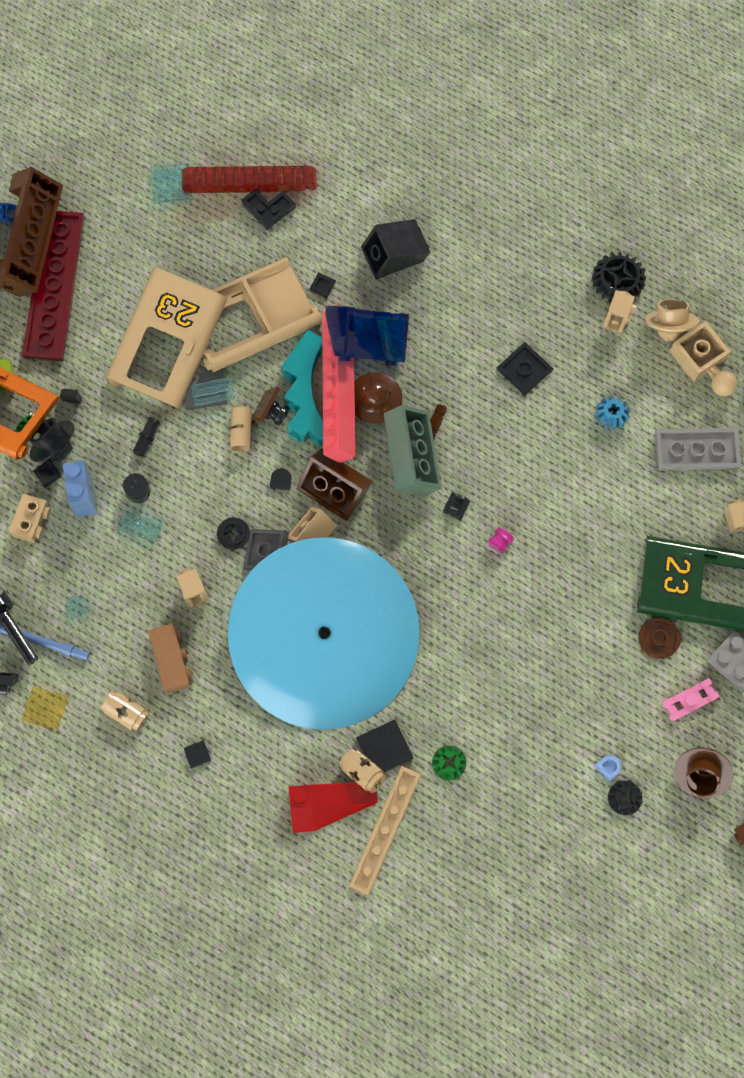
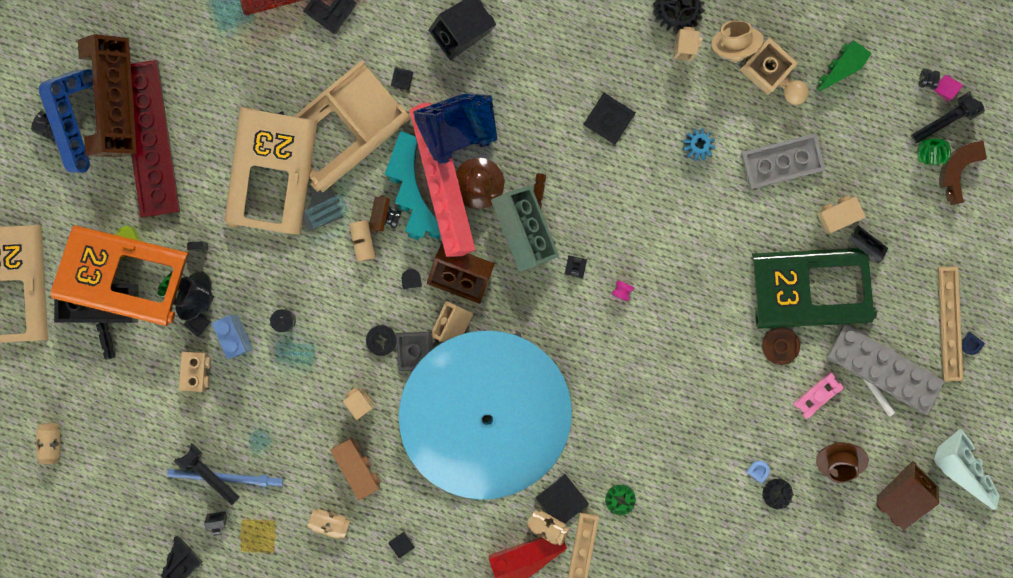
camera: 15 degrees left, 15 degrees up
black axle [133,417,160,457] -> none

